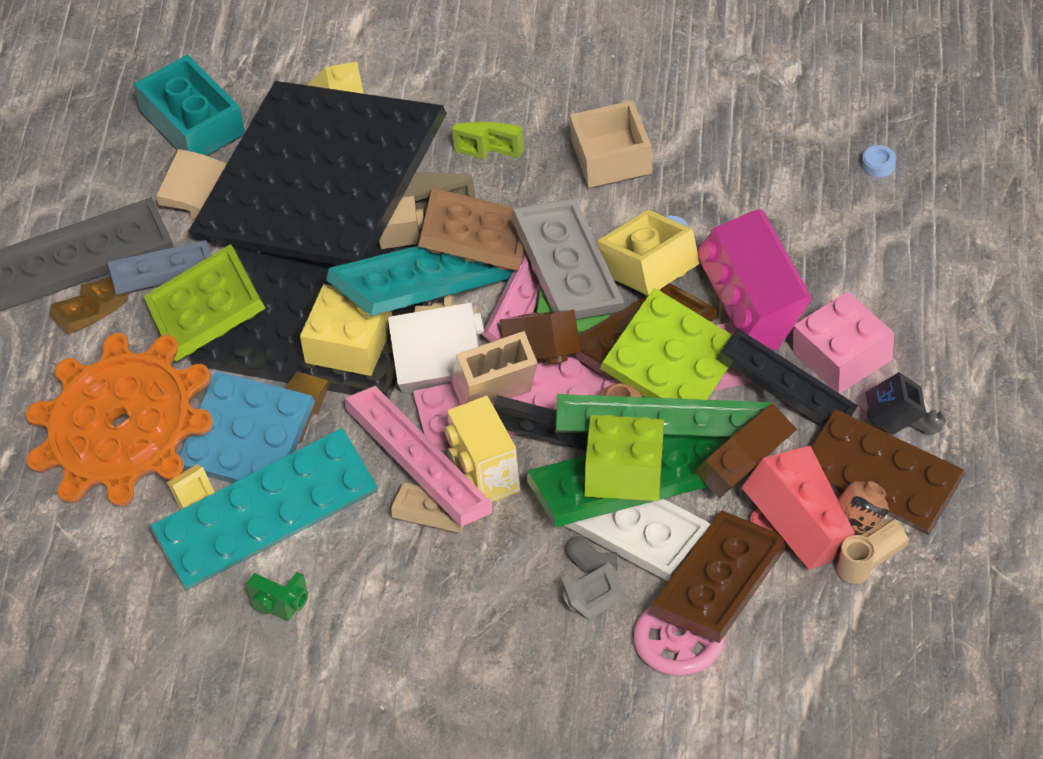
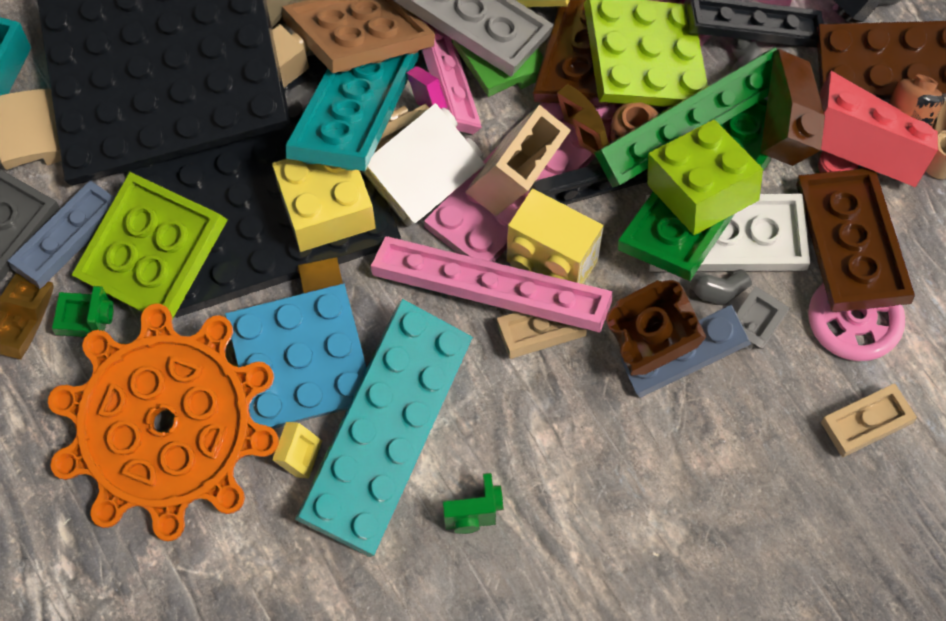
camera: 40 degrees left, 15 degrees up
reddish brown brick [500,309,581,364] -> none
none -> green bracket [52,286,114,337]
none -> dark pink tile [406,66,447,109]
none -> pearl gold slope [557,84,609,155]
none -> reddish brown slope [606,280,706,376]
none -> sand blue plate [621,305,751,398]
none -> tan plate [821,383,917,458]

